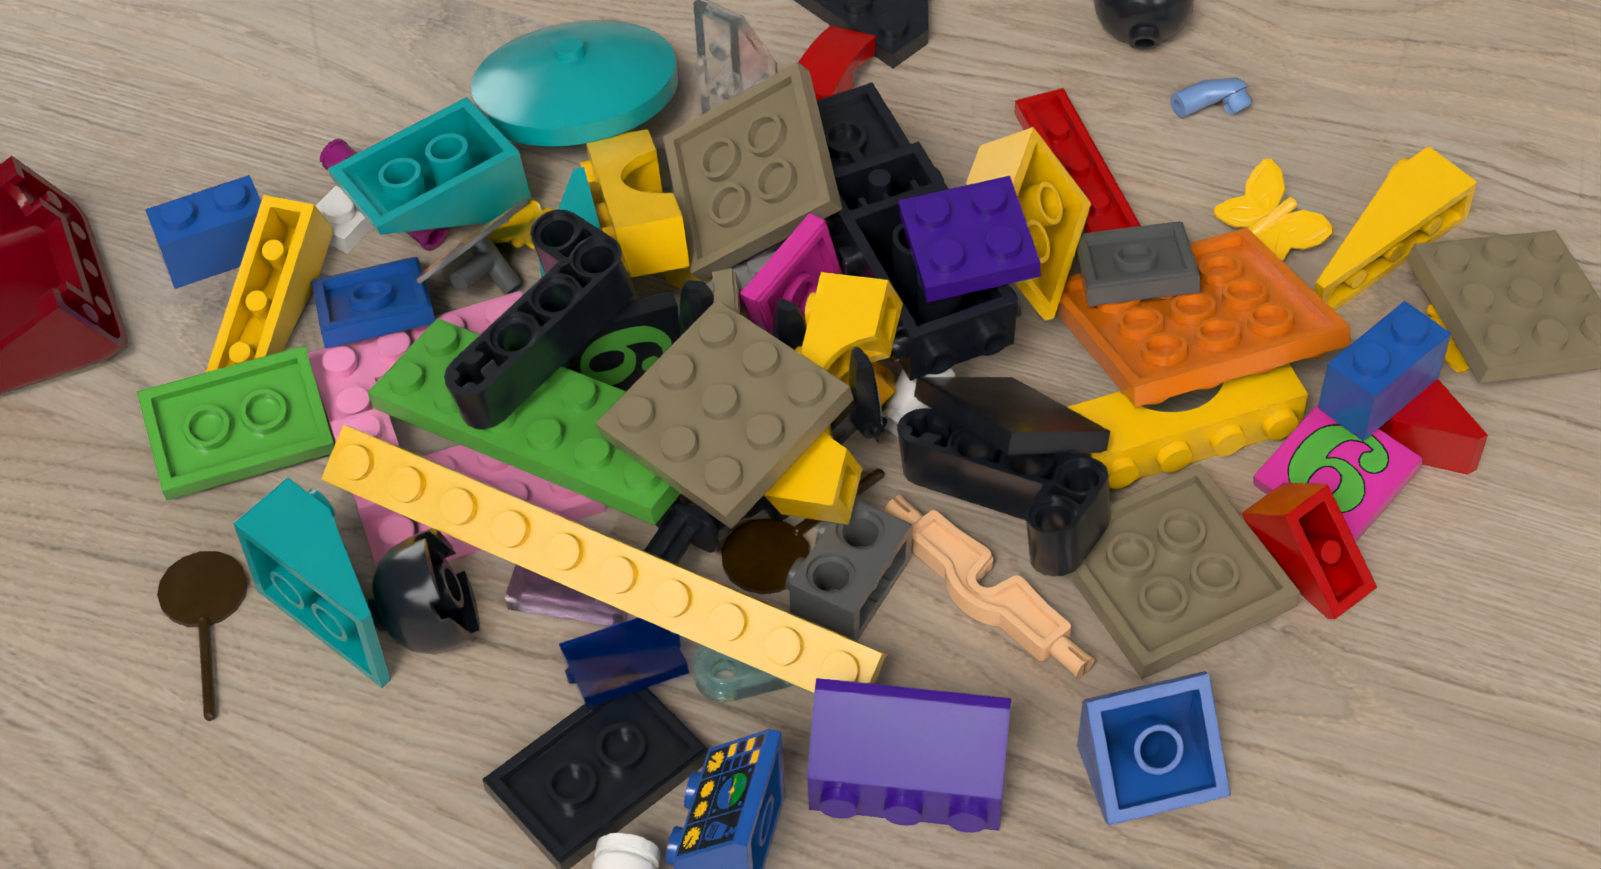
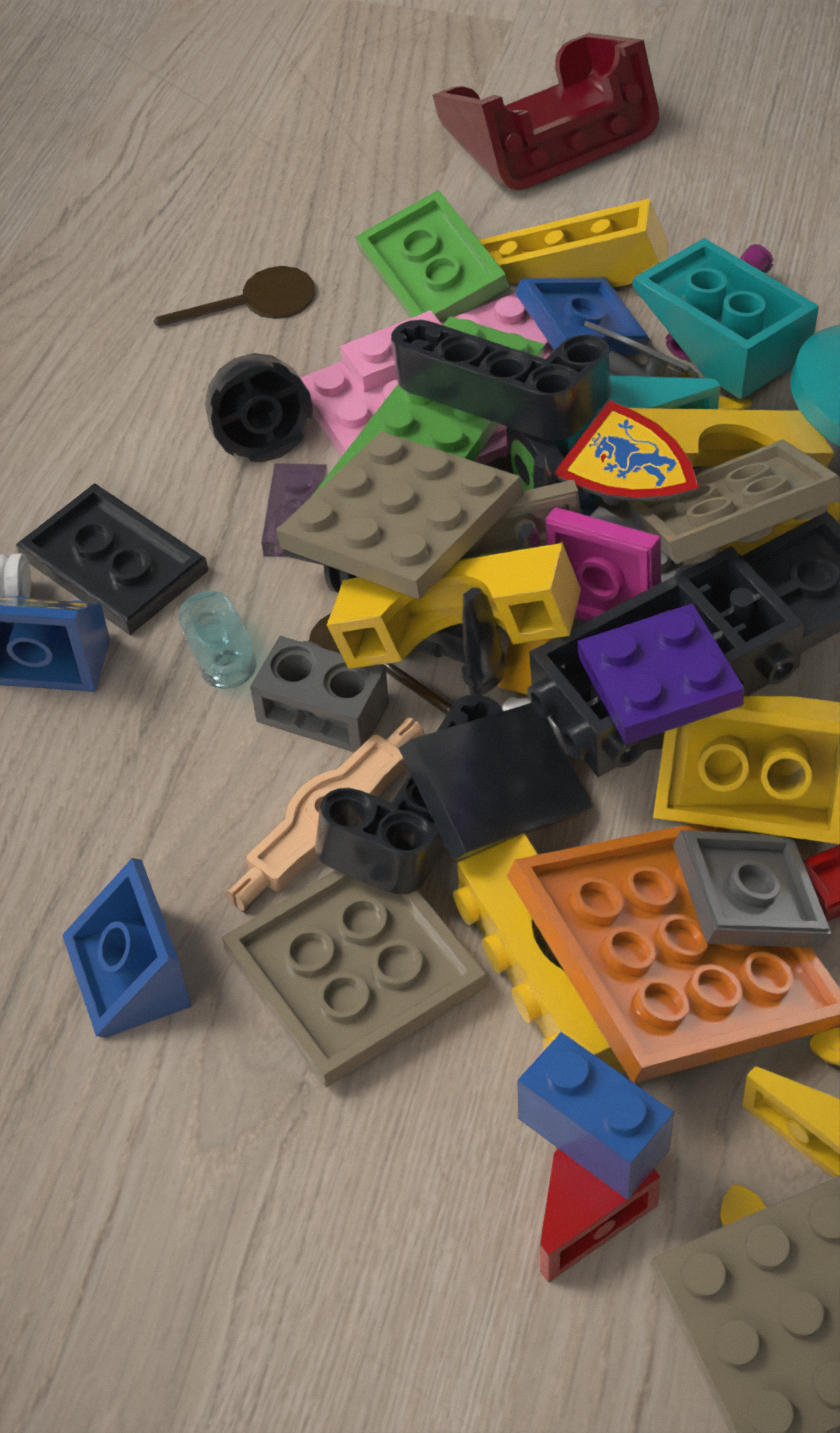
camera: 85 degrees right, 0 degrees up
blue brick [145,175,261,289] -> none
teal slope [233,477,391,688] -> none
yellow plate [321,425,887,693] -> none
clear blue piece [559,617,690,708] -> none
slope [807,678,1011,833] -> none
red slope [1241,482,1377,620] -> none
tile [1253,403,1422,542] -> none
none -> shield [553,400,699,505]

